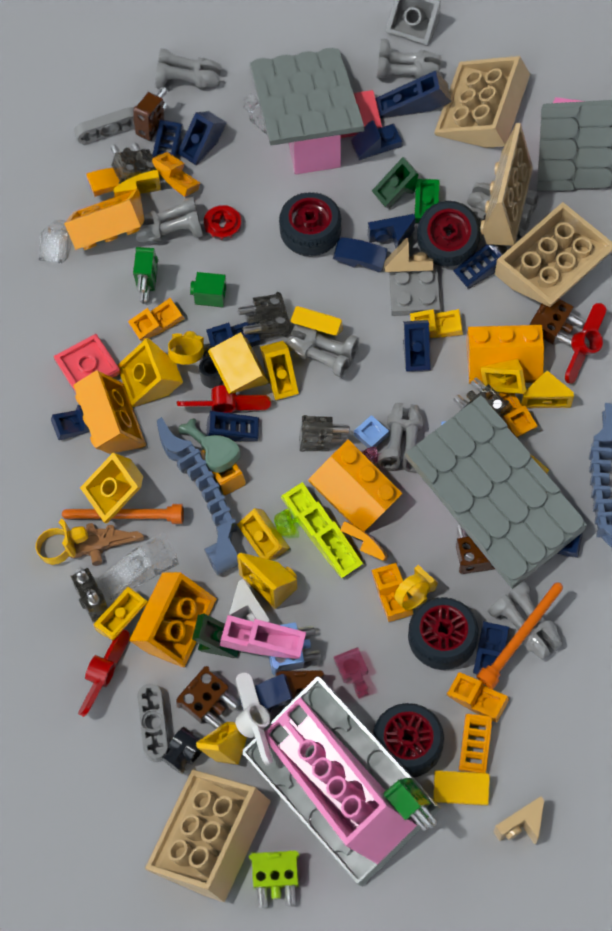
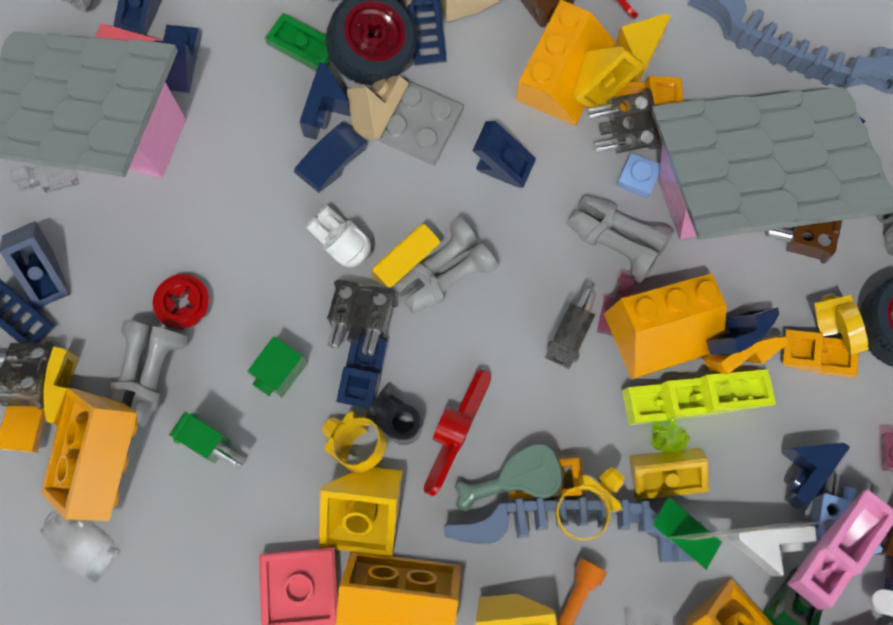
camera: 65 degrees left, 10 degrees up
light orange slope [128,298,185,341] -> none
light orange slope [152,152,201,197] -> none
dark blue slope [206,411,259,441] -> none
yellow slope [208,332,269,394] -> none
yellow slope [237,552,297,609] -> none
yellow slope [260,341,299,400] -> none
black wheel [279,192,342,256] -> none
light blue plate [354,415,389,451] -> none
dark green slope [372,157,419,208] -> none
yellow slope [410,309,463,338] -> none
none -> white piece [305,204,371,268]
none -> yellow piece [555,467,625,541]
none -> green sticker [652,497,722,570]
none -> white sticker [670,522,822,539]
none -> dark blue slope [707,307,779,355]
none -> dark blue slope [782,443,850,509]

